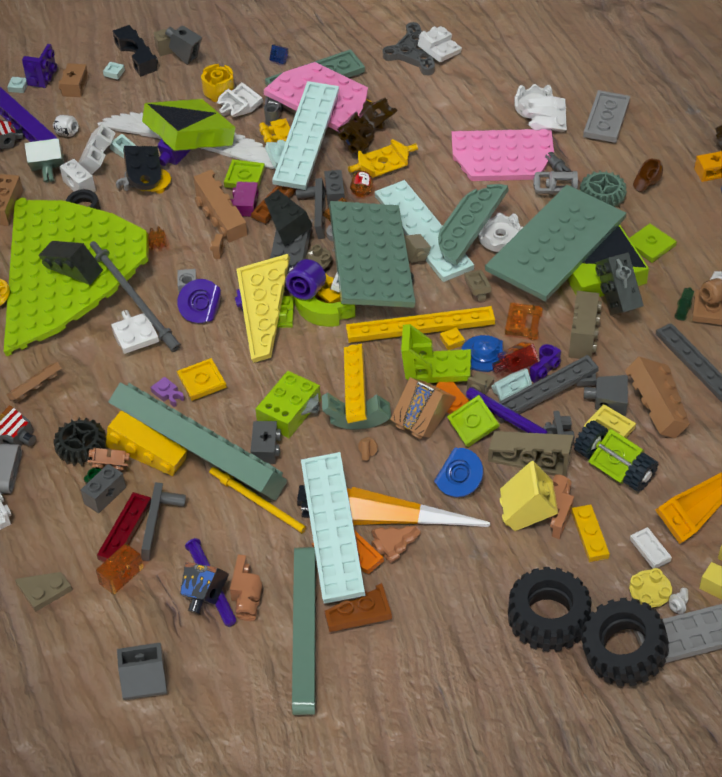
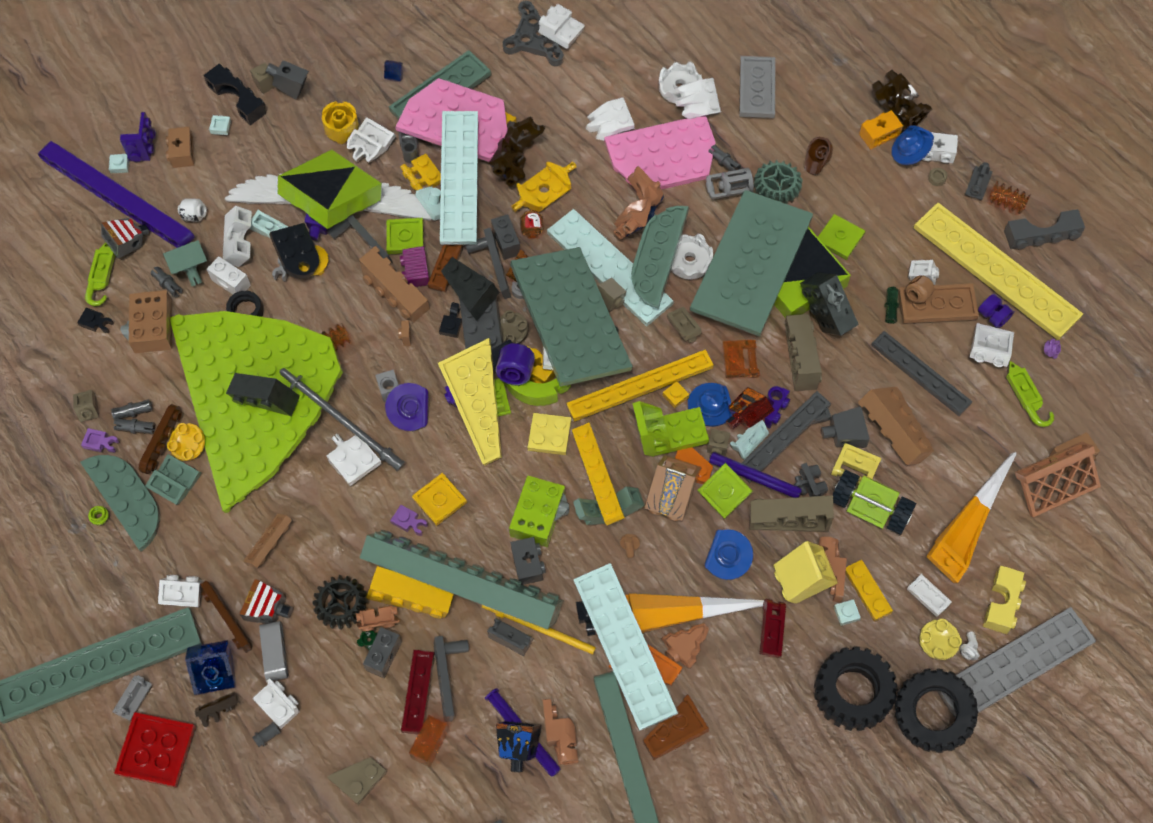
camera: 15 degrees left, 15 degrees up
none -> dark grey pin [150,267,183,297]
none -> dark grey piece [327,215,393,264]
none -> black plate [439,302,462,338]
none -> dark grey hinge [487,618,534,656]
none -> light yellow plate [528,413,571,455]
none -> white plate [586,98,634,141]
none -> nougat hips [613,166,664,240]
none -> dark red plate [760,599,786,658]
none -> light aqua plate [834,599,861,626]

